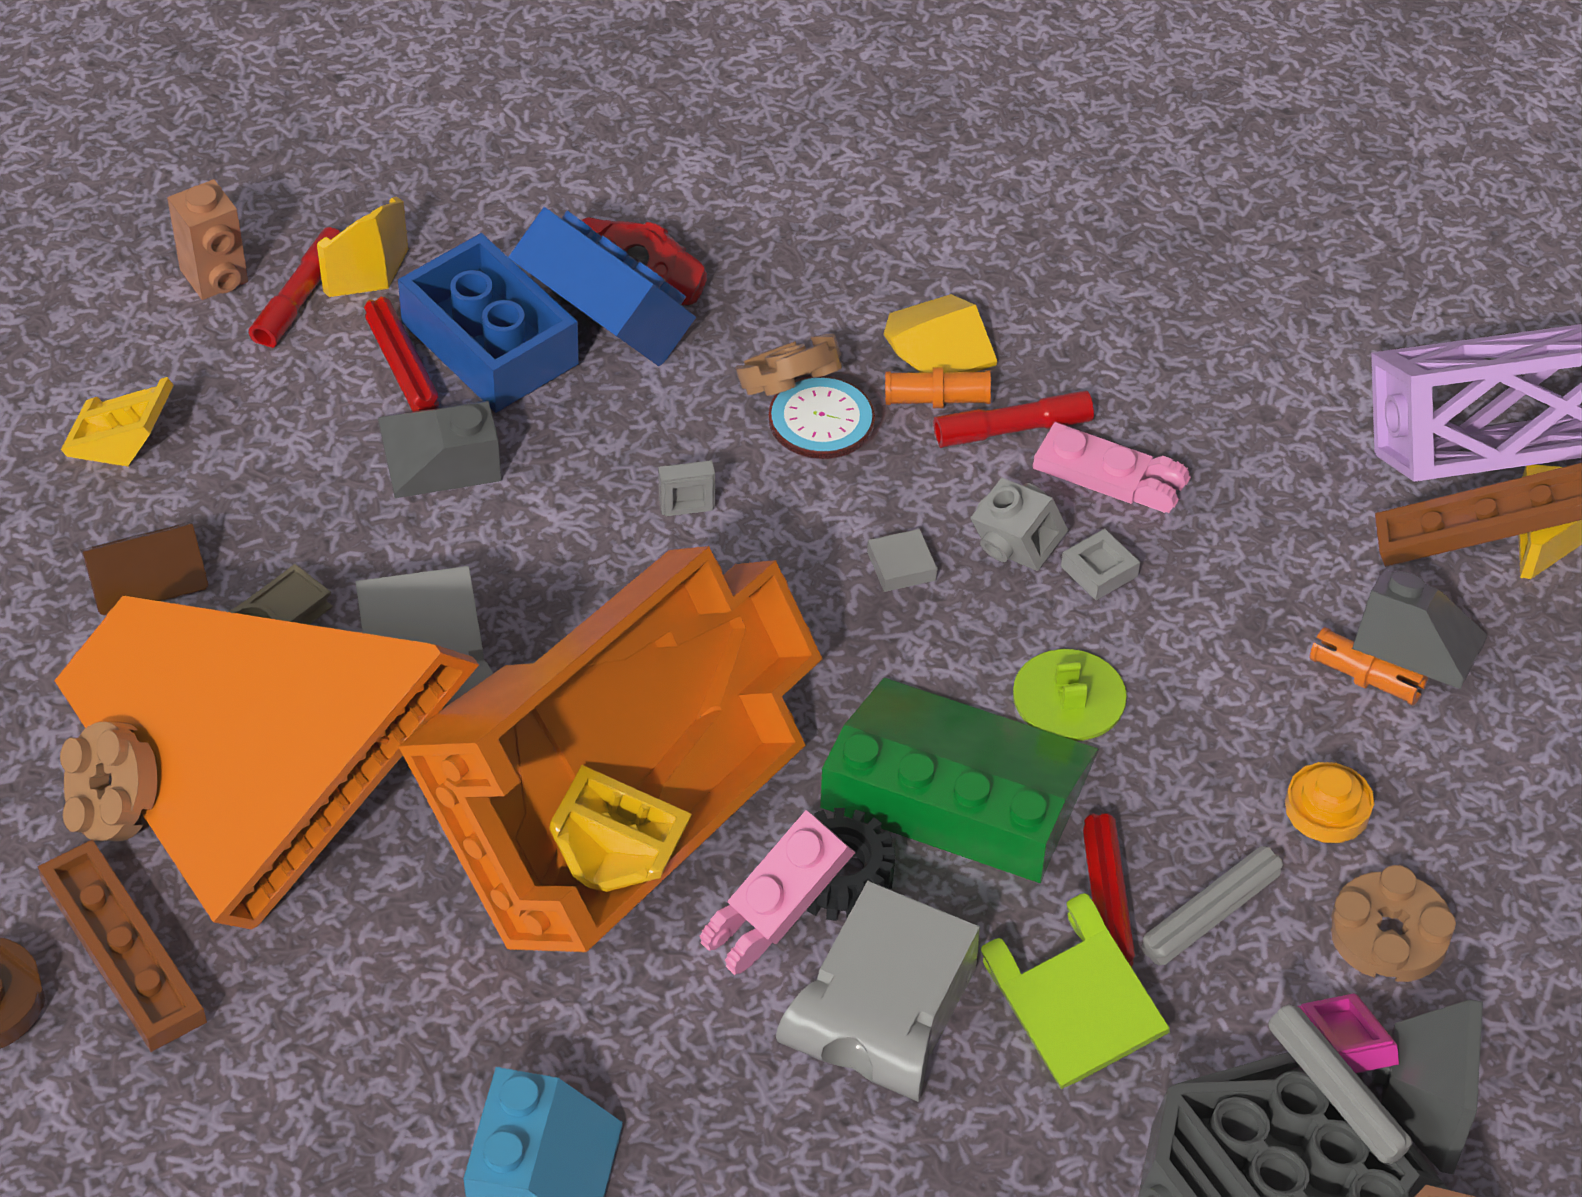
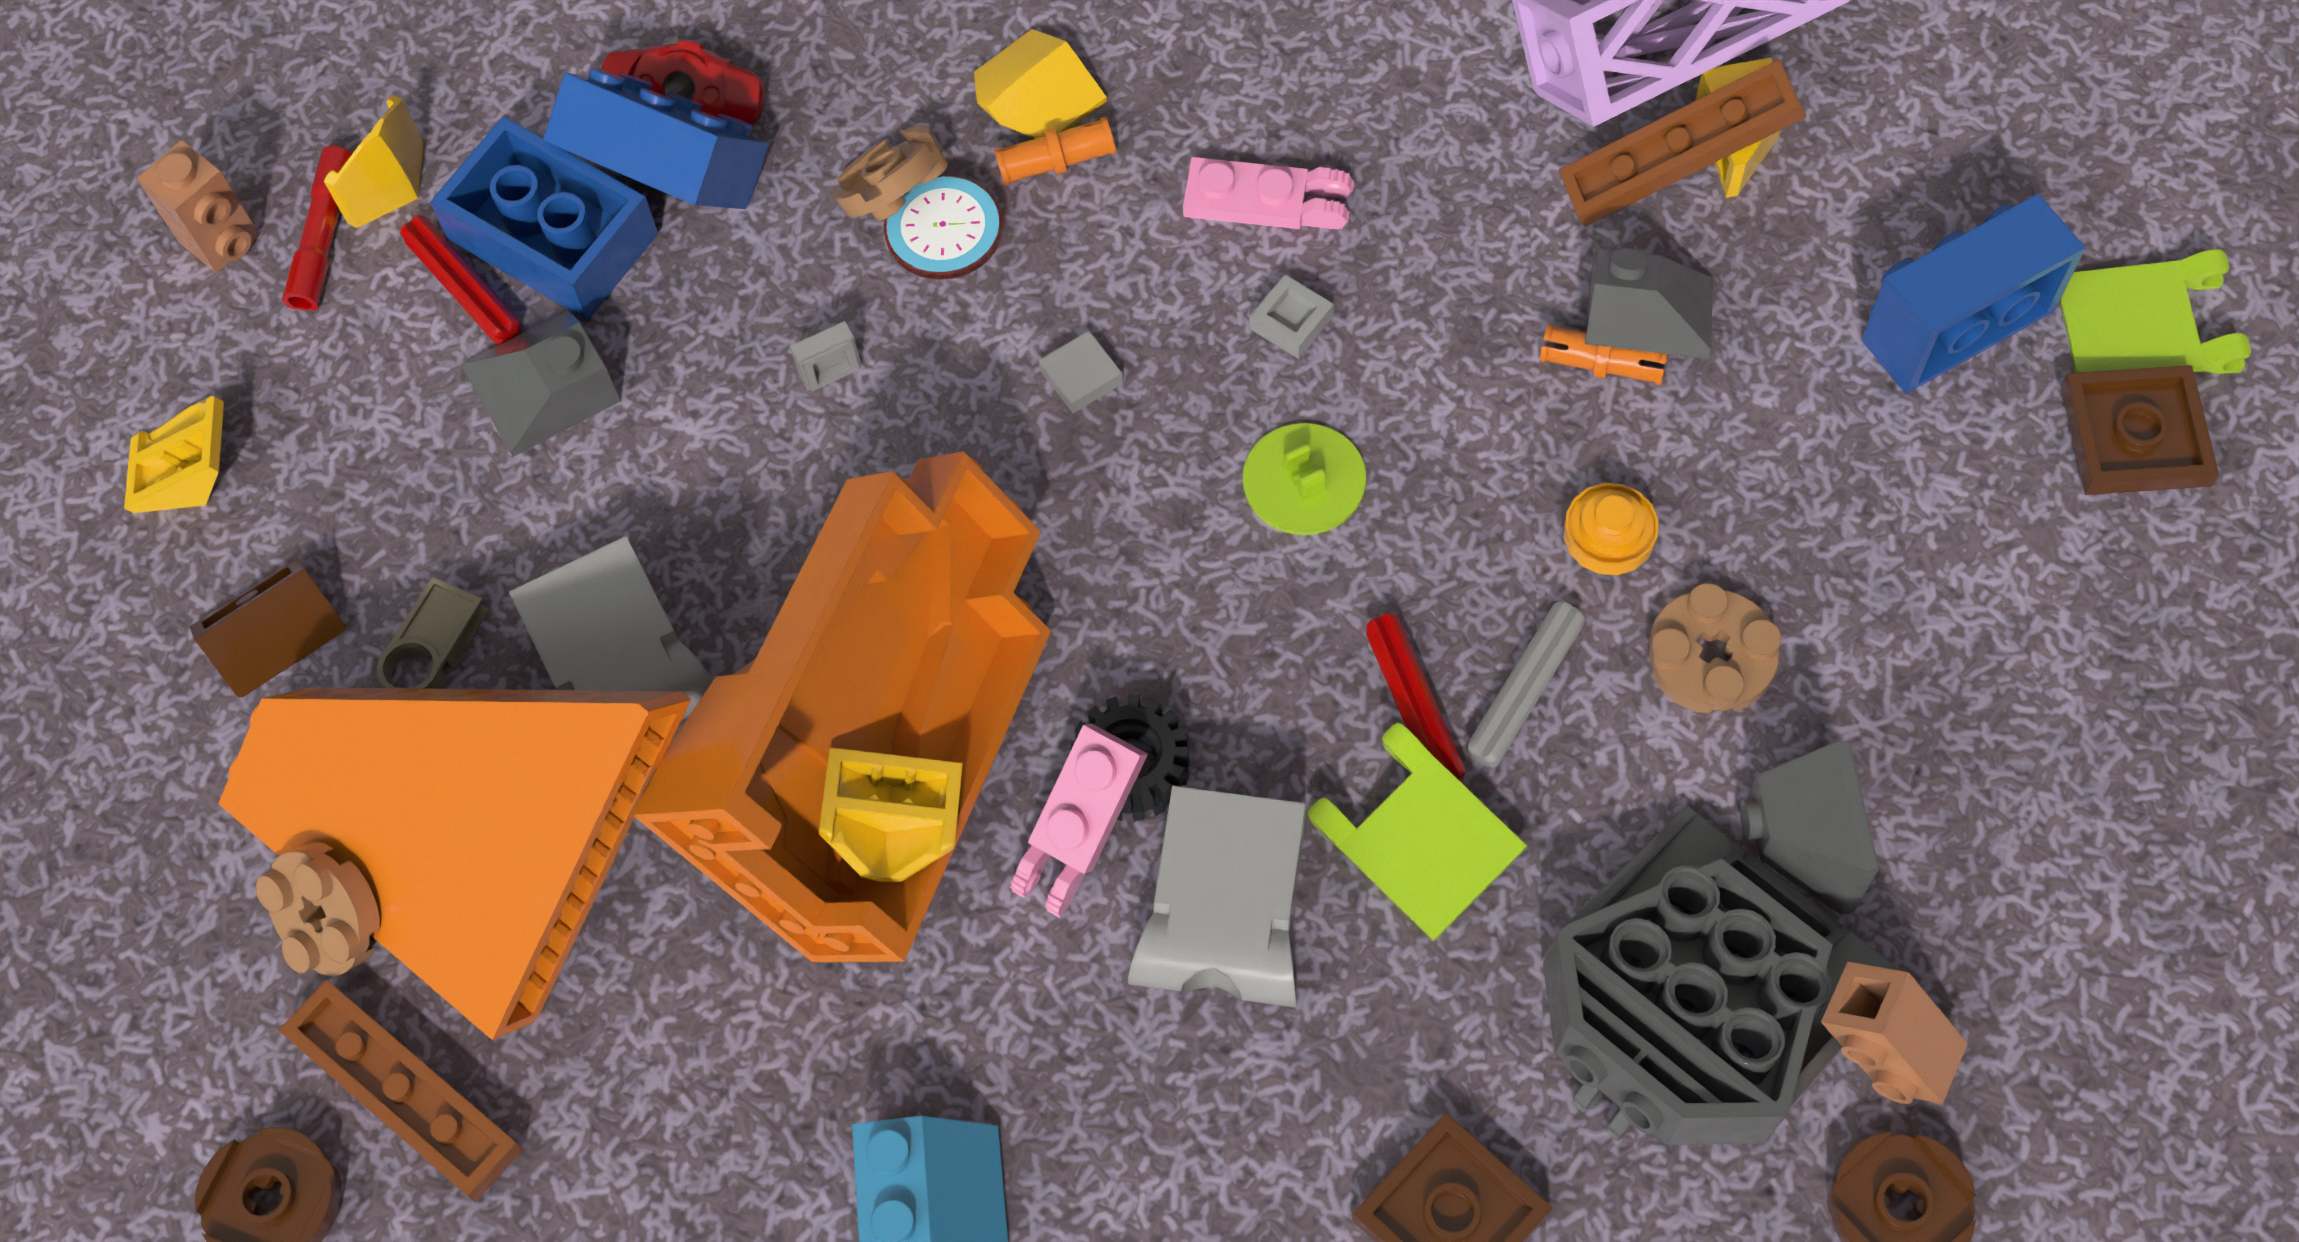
camera: 10 degrees left, 15 degrees up
green slope [820,677,1098,884] -> none
red piece [933,390,1094,448] -> none
light grey brick [971,477,1068,571] -> none
light grey axle [1268,1004,1412,1164] -> none
dark pink tile [1298,993,1399,1073] -> none

